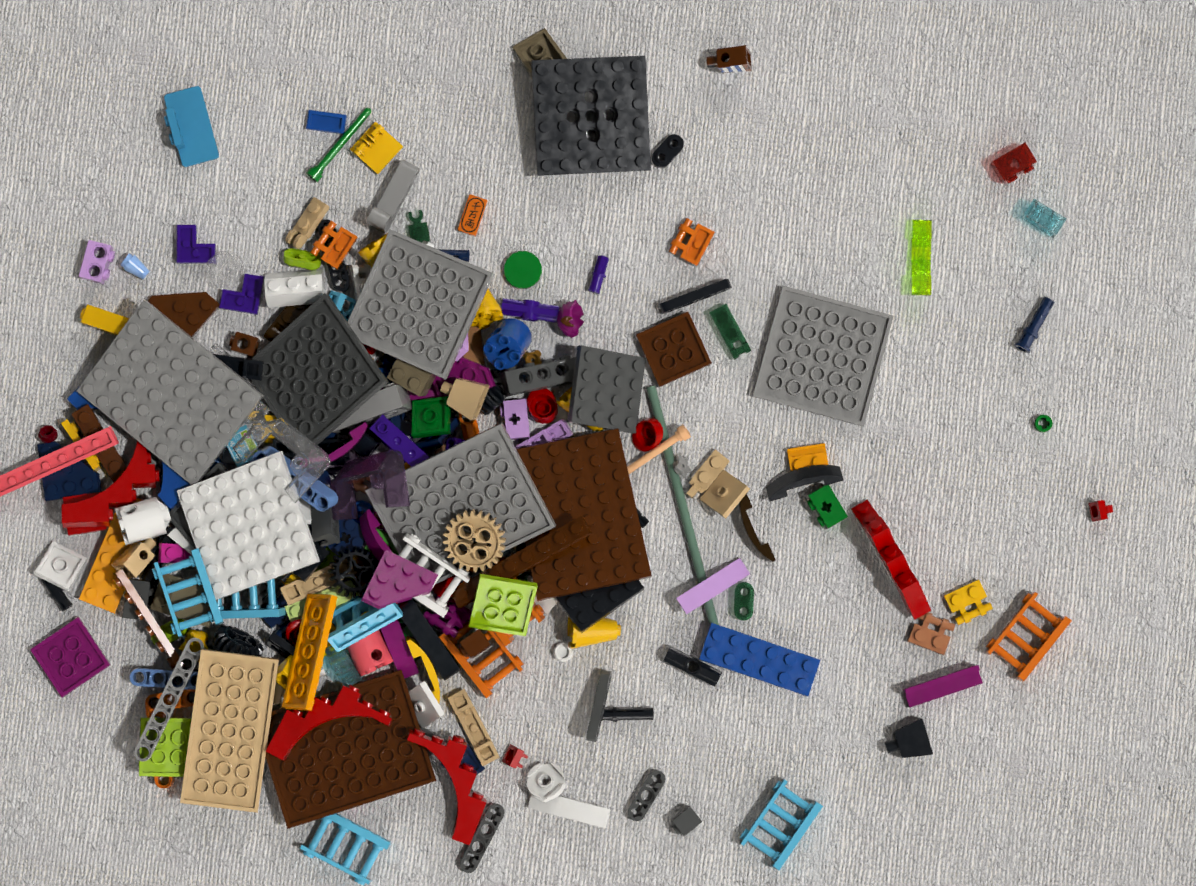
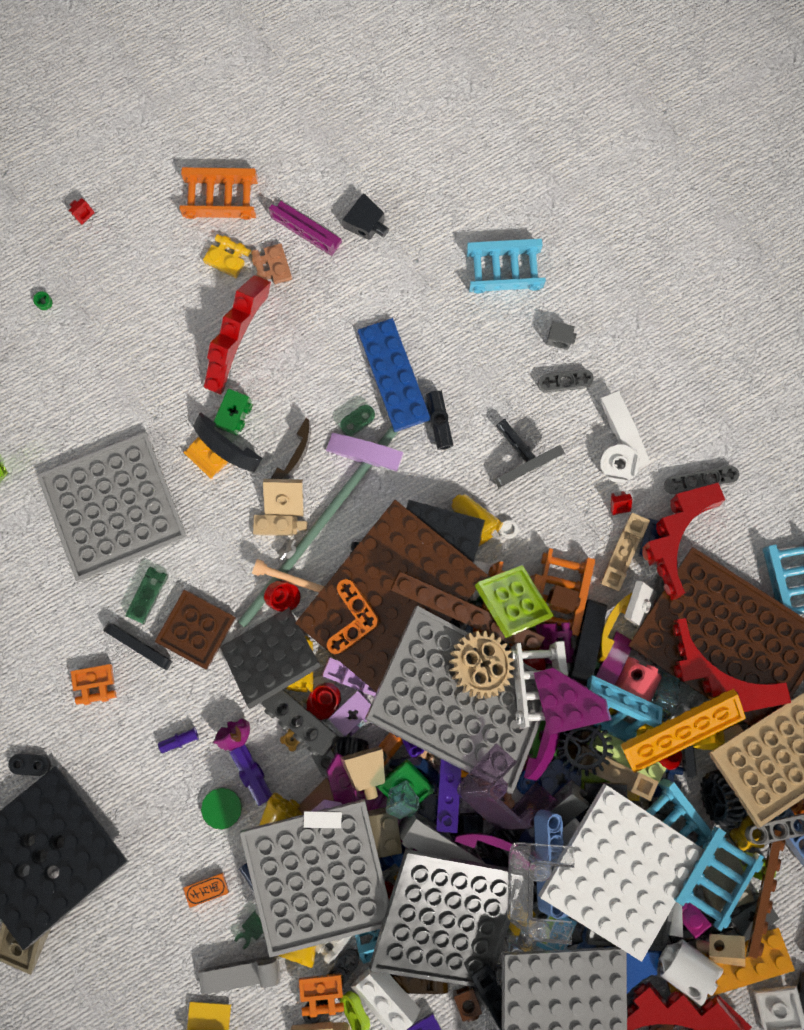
camera: 135 degrees left, 5 degrees down
blue cylinder [483,318,532,370] -> none
none -> white sticker [304,811,342,828]
none -> orange beam [327,579,379,654]
none -> clear light blue slope [385,780,420,819]

